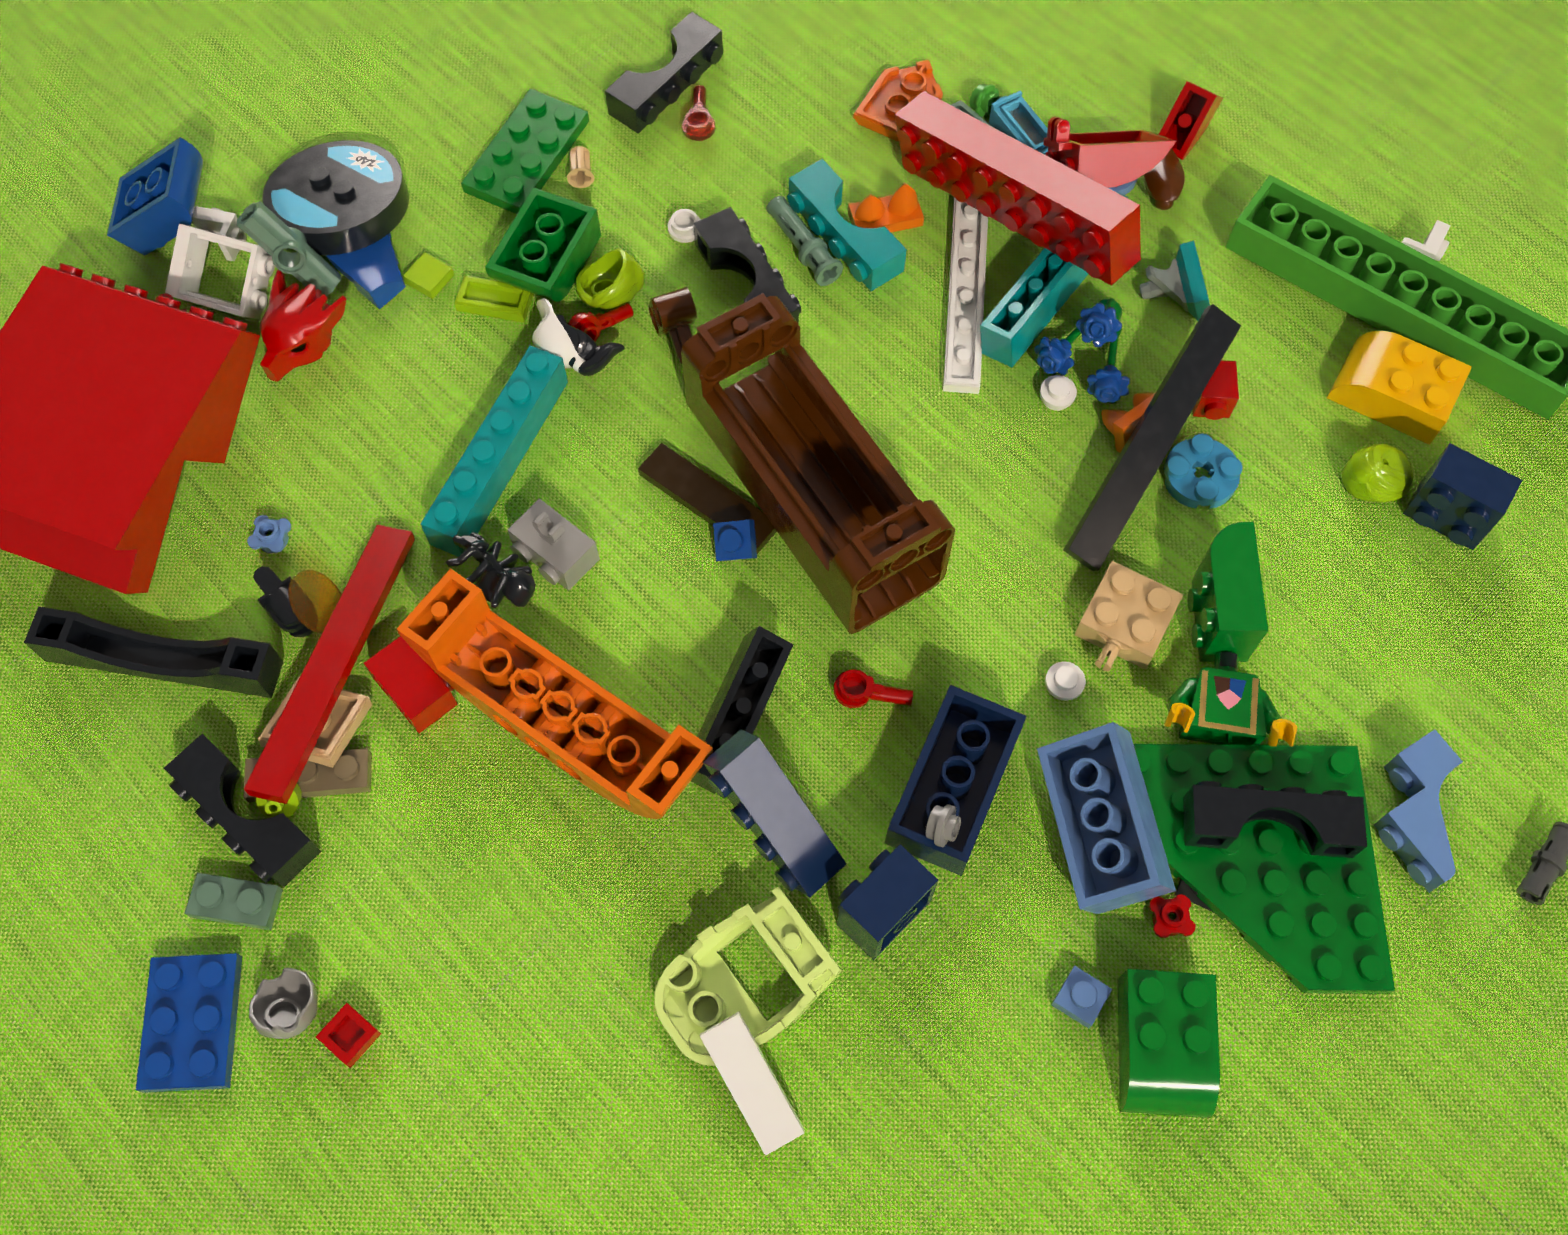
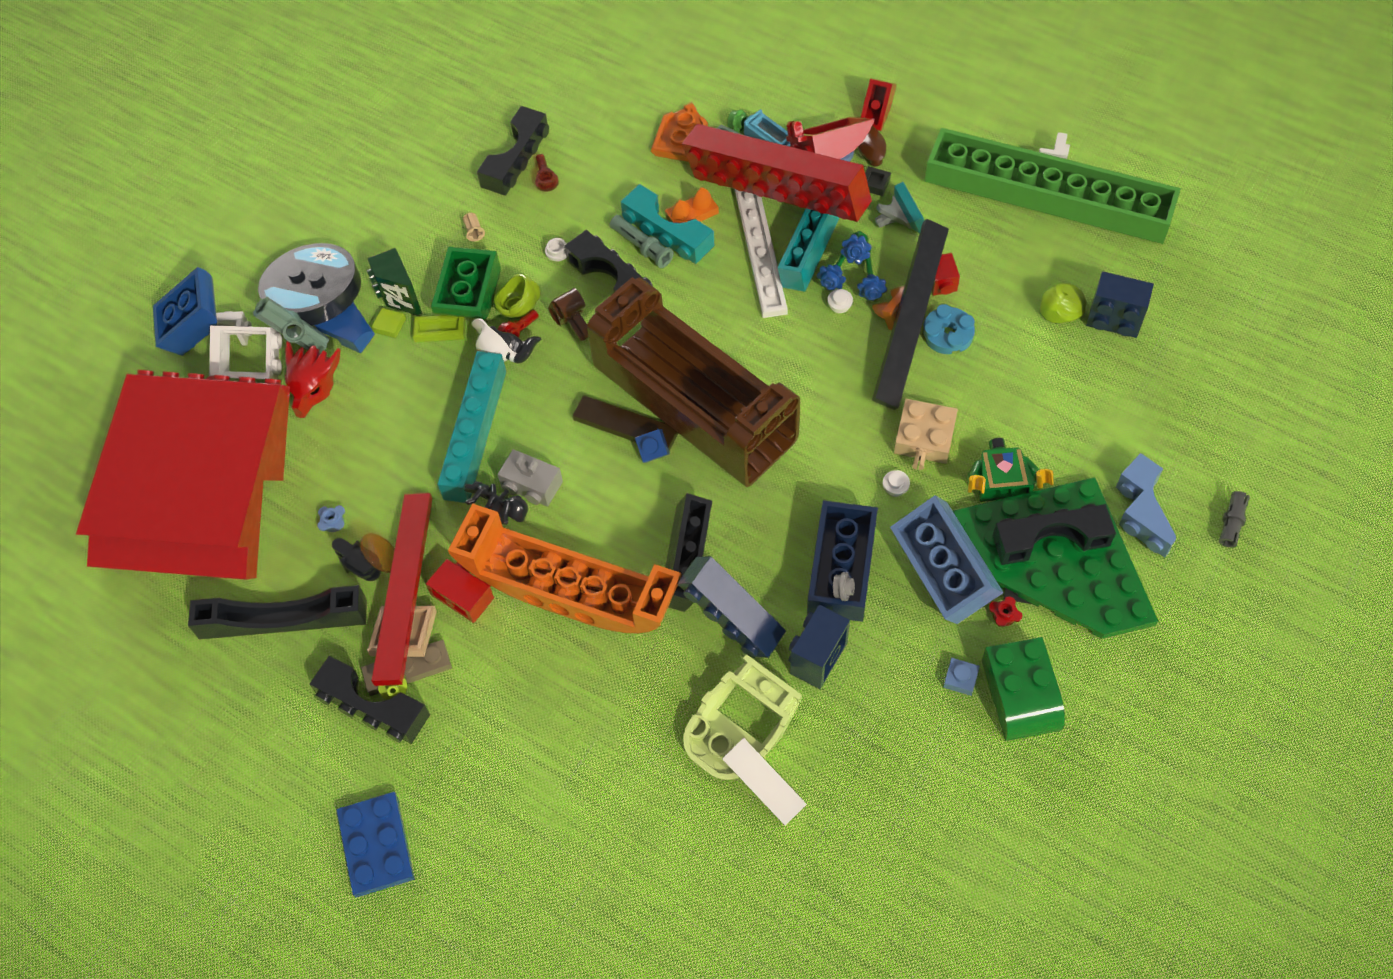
camera: 10 degrees left, 5 degrees down
sand green plate [184,873,283,931] -> none
light grey hair [249,968,318,1039] -> none
red plate [316,1003,382,1068] -> none
green plate [461,89,589,214] -> none
red plate [833,669,913,708] -> none
green brick [1187,522,1269,662] -> none
yellow brick [1327,331,1472,445] -> none
none -> dark green slope [367,248,422,316]
none -> pearl dark grey plate [865,166,891,196]

